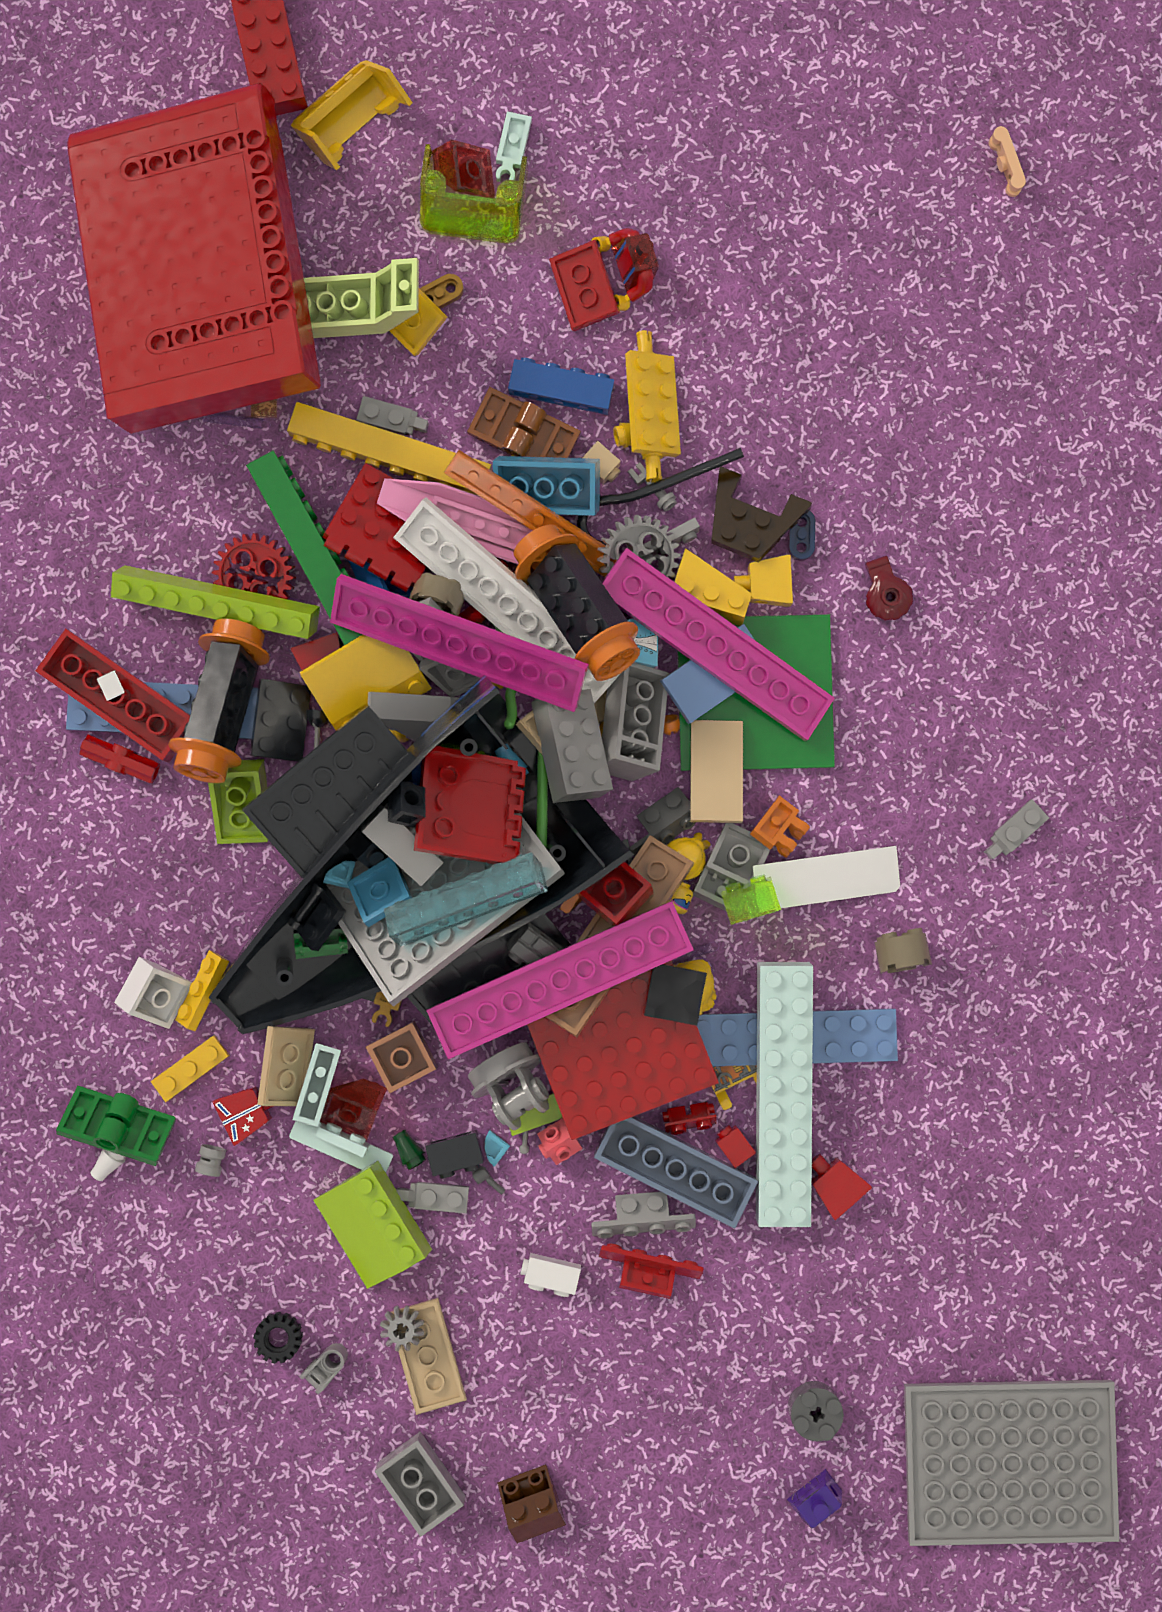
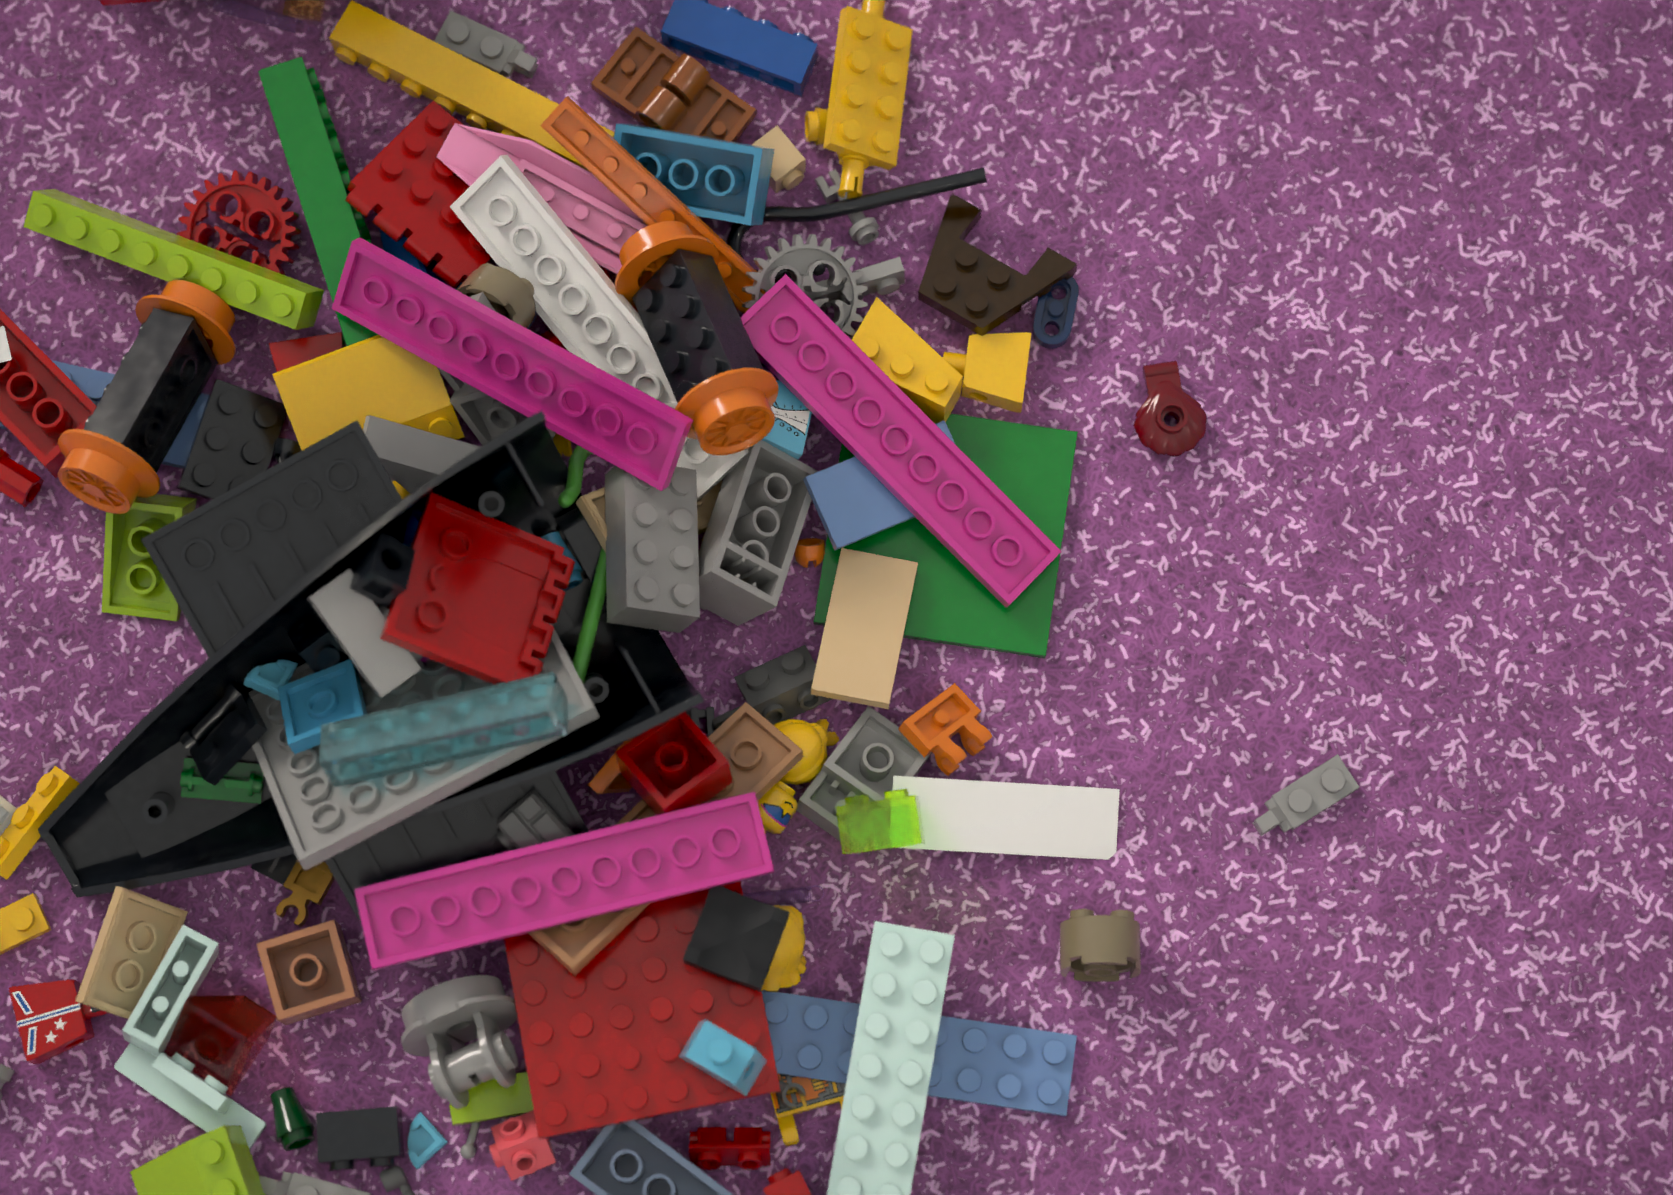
camera: 15 degrees right, 10 degrees down
none -> medium azure torso [679,1020,767,1096]

